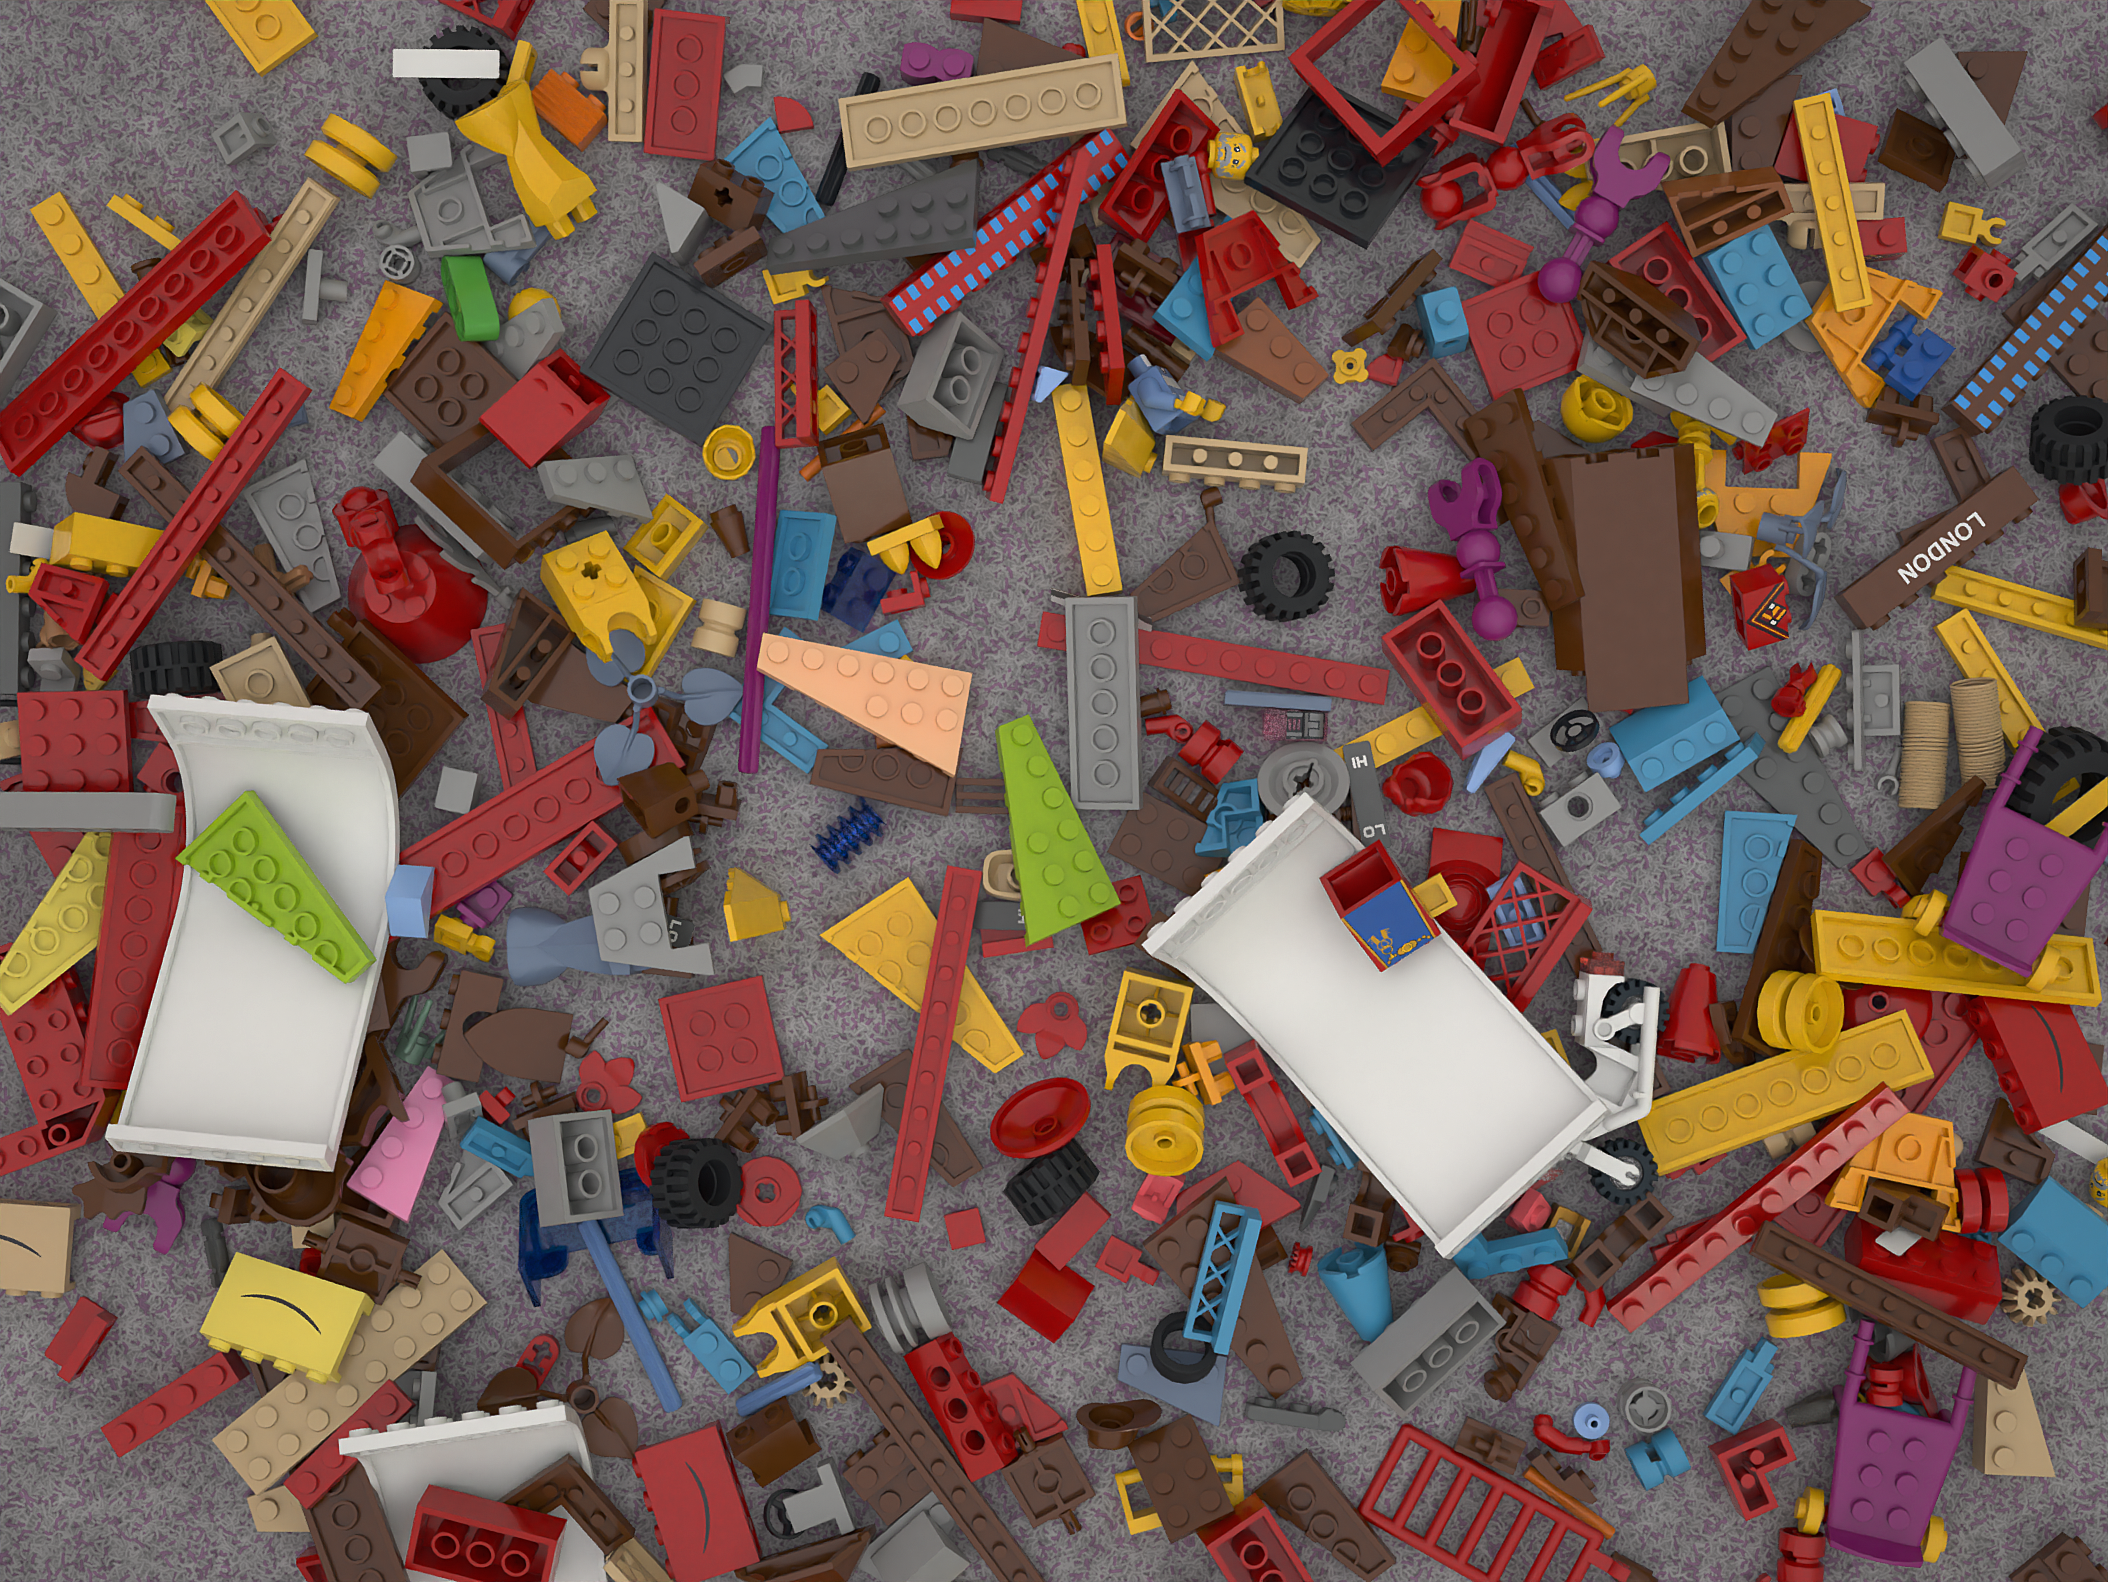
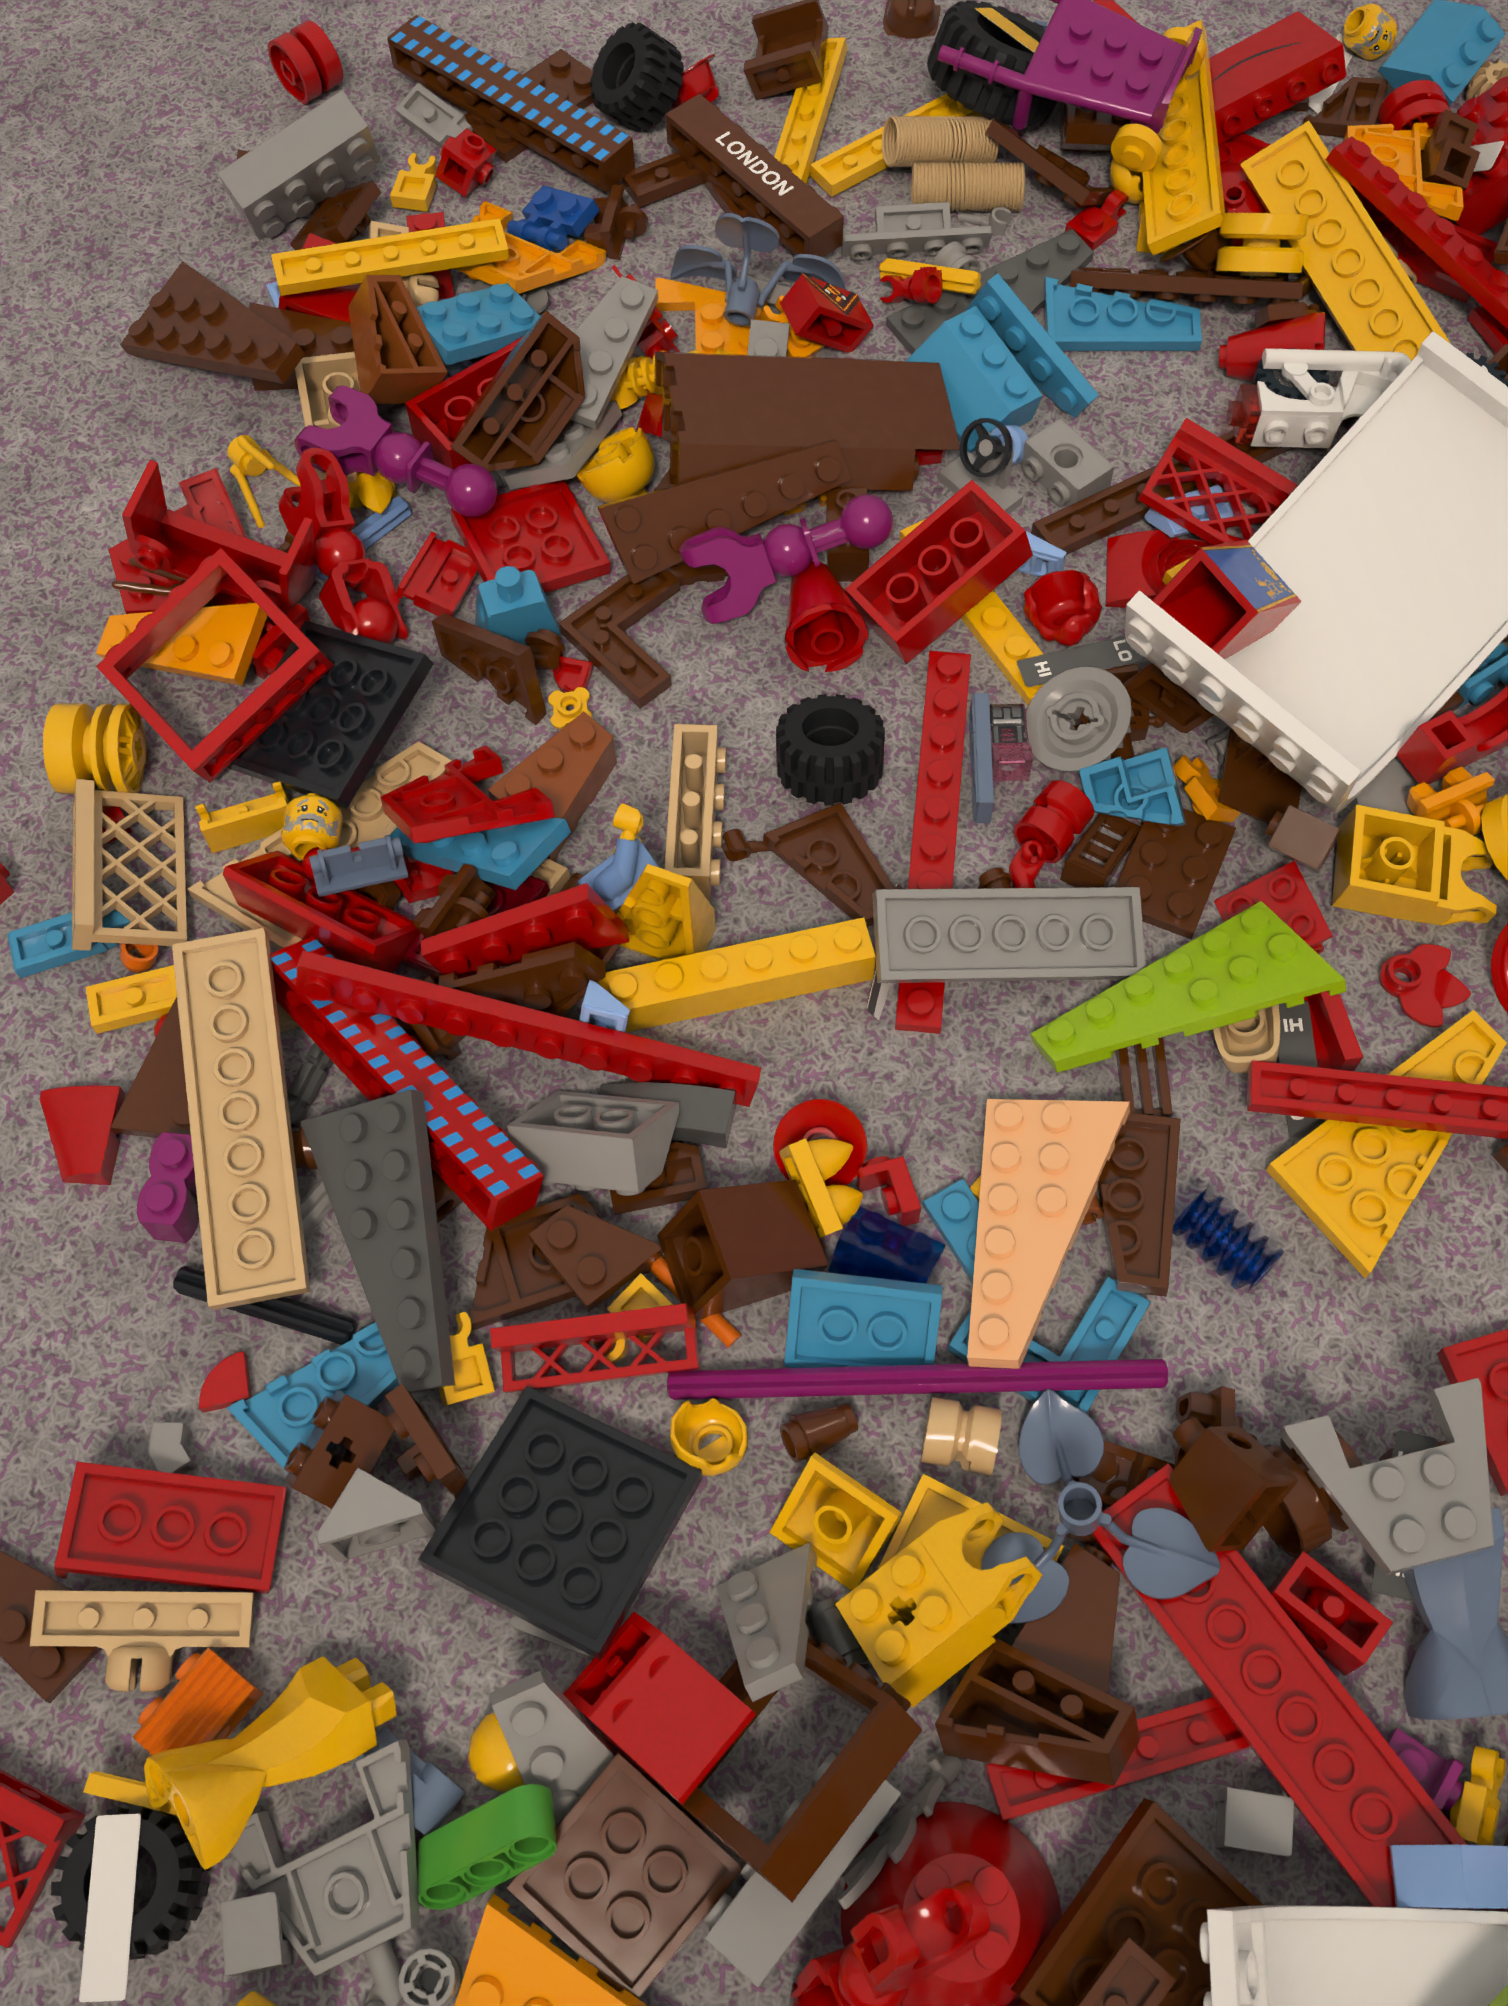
camera: 95 degrees left, 25 degrees down
yellow wedge [723,867,792,942] -> none
yellow arm [1502,749,1545,796] -> none

